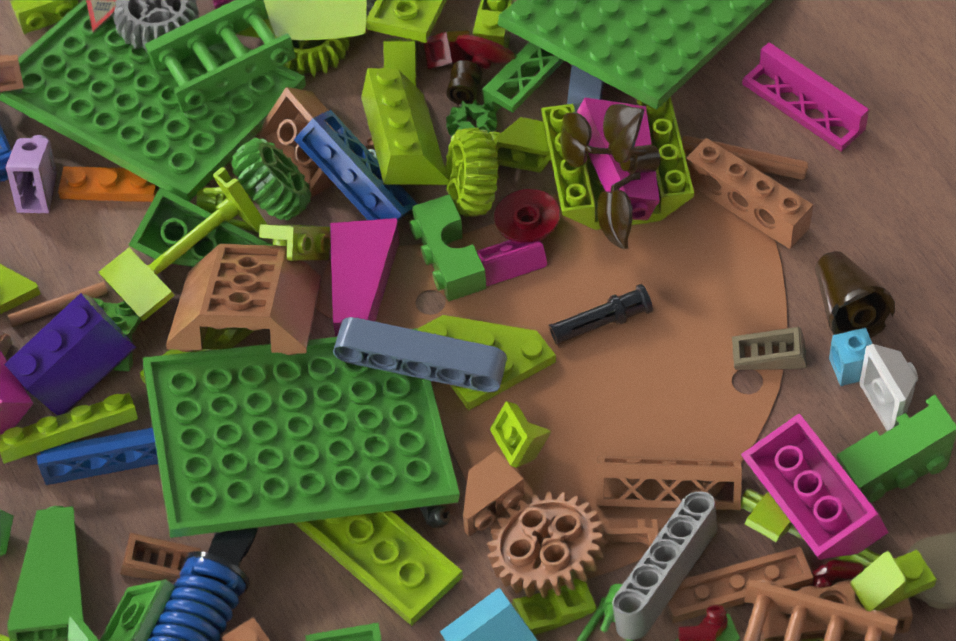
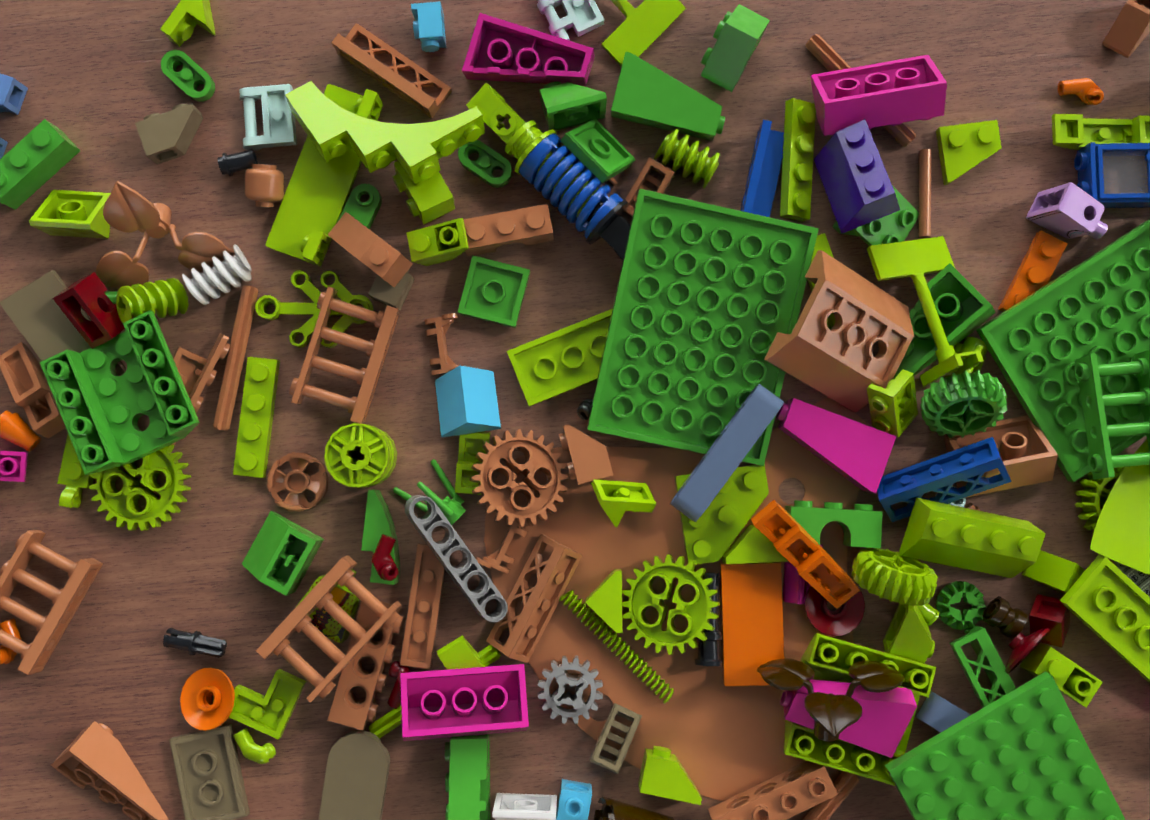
camera: 110 degrees right, 30 degrees up
lime slope [850,549,937,612] -> none
none -> light grey gear [537,655,603,724]
none -> lime piece [559,590,674,704]
none -> lime slope [585,569,623,633]
none -> lime gear [622,554,720,655]
none -> lime slope [638,746,702,805]
none -> lime piece [654,128,720,189]
none -> orange tile [720,562,784,686]
none -> lime slope [722,525,787,564]
none -> orange slope [751,500,860,609]

